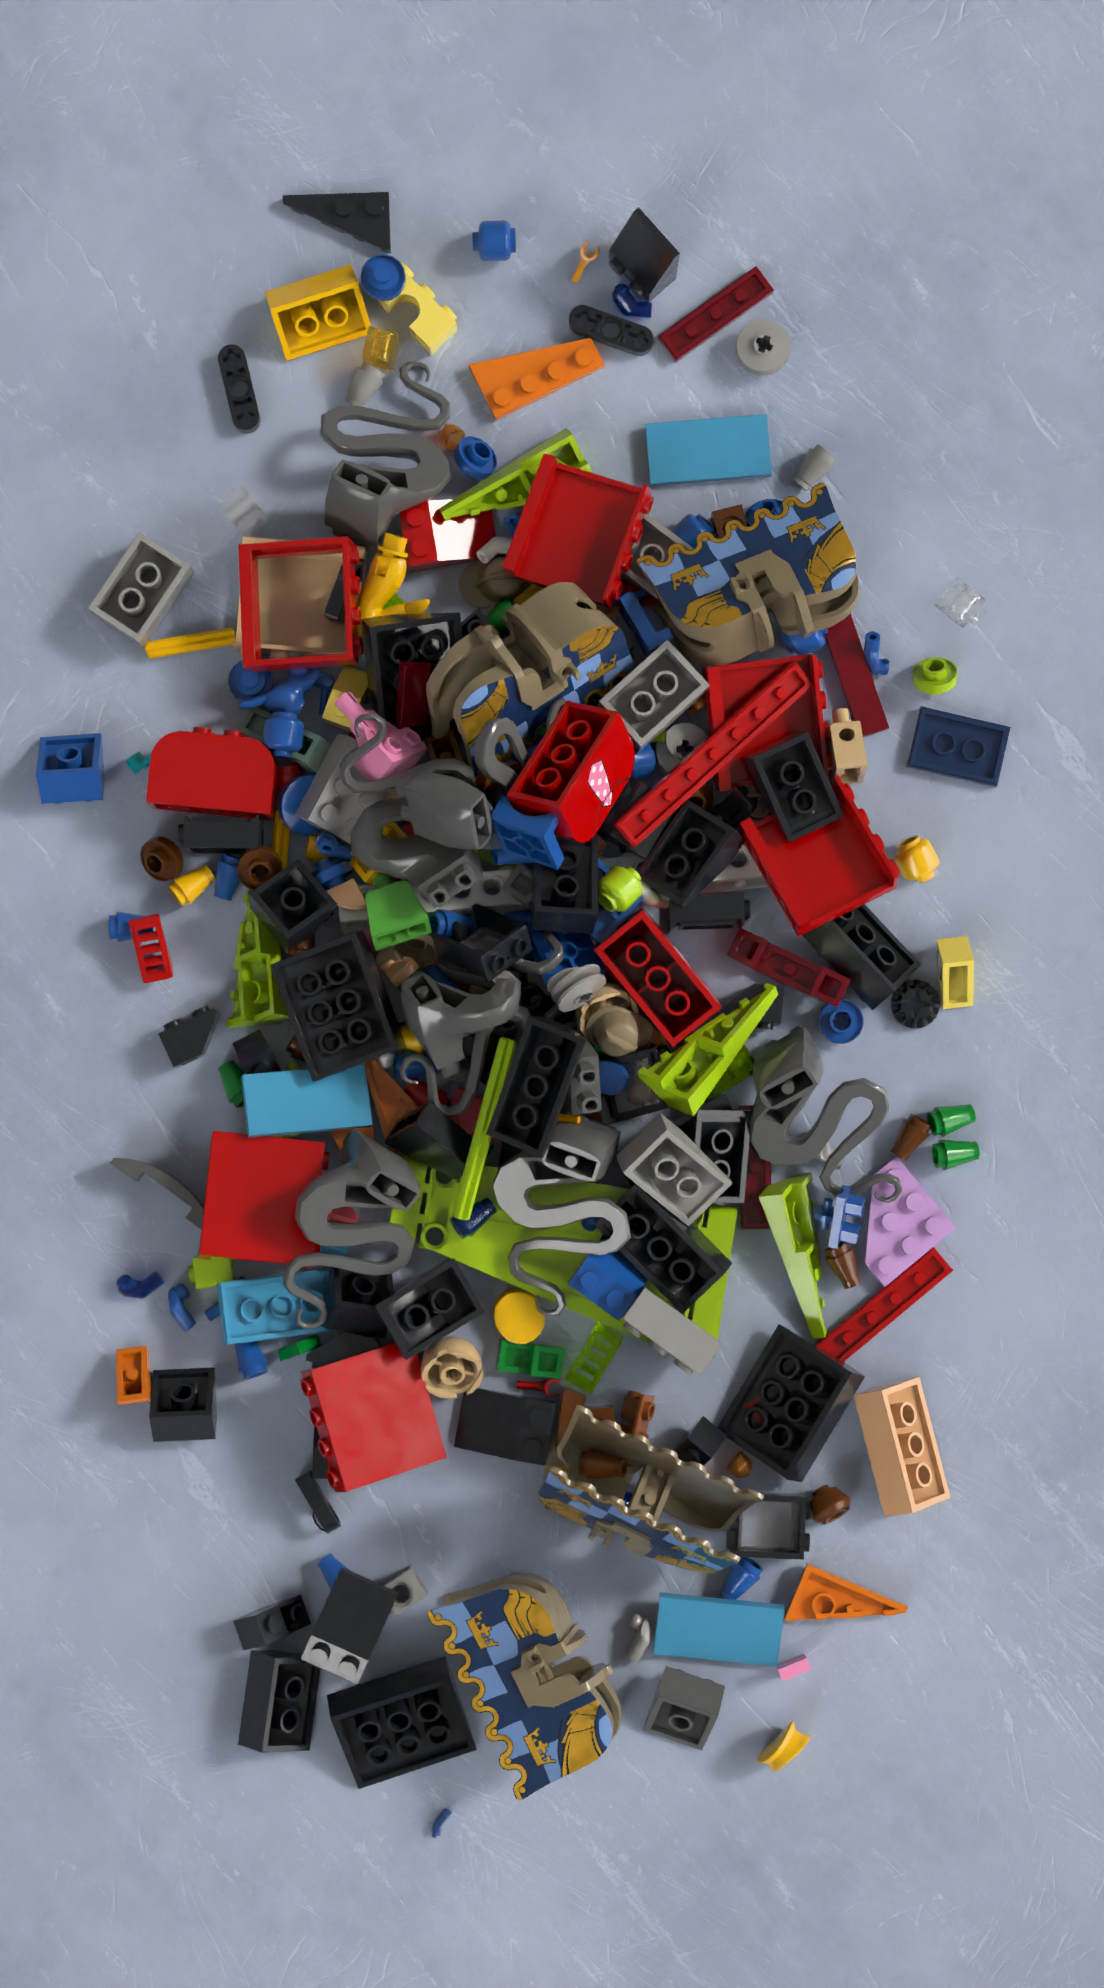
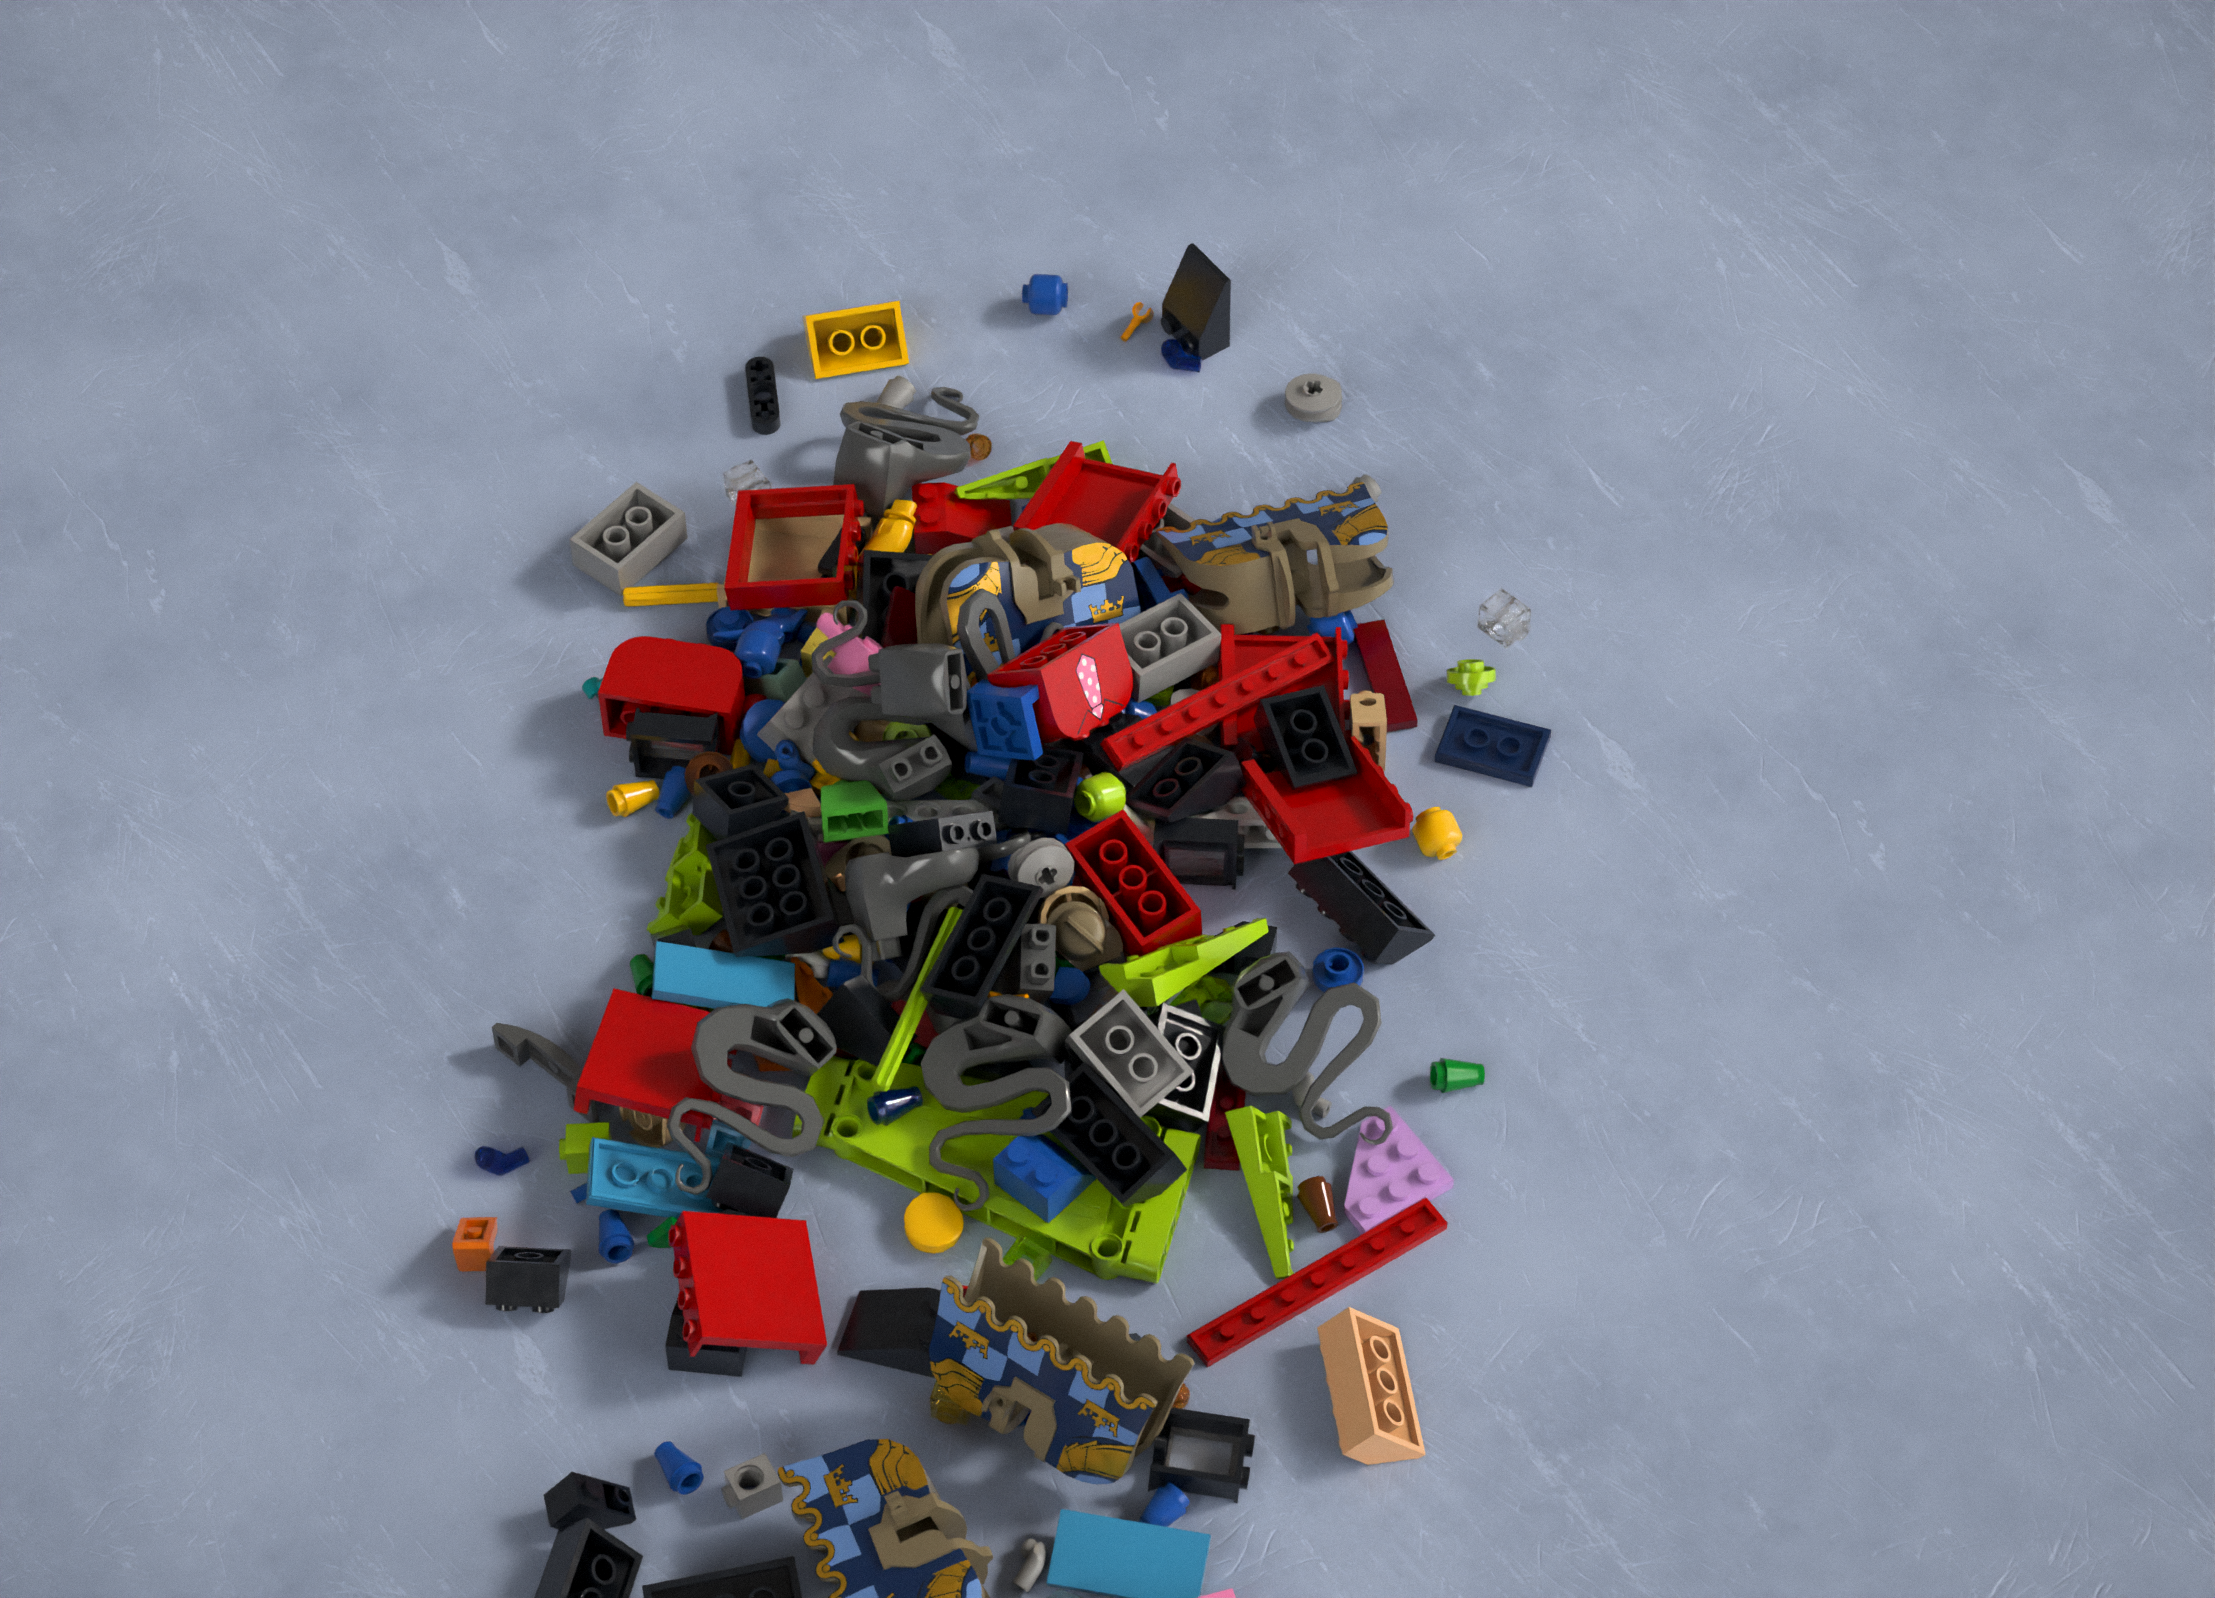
camera: 10 degrees right, 35 degrees down
blue slope [36,733,105,804] -> none
blue cone [109,912,153,942] -> none
red slope [129,913,173,983] -> none
reddish brown plate [140,836,184,882] -> none
black slope [158,1005,220,1068] -> none
blue arm [168,1283,196,1331] -> none
black wing [283,192,391,253] -> none
black piece [295,1470,341,1534] -> none
black slope [301,1567,399,1685] -> none
blue plate [360,254,406,302] -> none
clear yellow brick [362,326,400,371] -> none
black slope [374,1258,485,1360] -> none
light yellow arch [376,262,457,356] -> none
tan cylinder [421,1336,484,1399] -> none
blue plate [453,436,497,480] -> none
orange wing [469,338,605,421] -> none
green slope [495,1339,565,1379] -> none
black beam [569,305,654,356] -> none
light grey brick [622,1287,722,1375] -> none
dark azure tile [645,414,772,486] -> none
dark red tile [658,266,774,363] -> none
black slope [717,1324,865,1482] -> none
dark red slope [727,928,851,1008] -> none
orange wing [784,1563,908,1622] -> none
reddish brown cone [810,1485,851,1525] -> none
blue hips [812,1185,866,1249] -> none
blue arm [864,631,889,676] -> none
reddish brown cone [890,1113,932,1161] -> none
black gear [891,979,940,1028] -> none
green cone [931,1140,980,1170] -> none
light yellow slope [937,936,974,1009] -> none

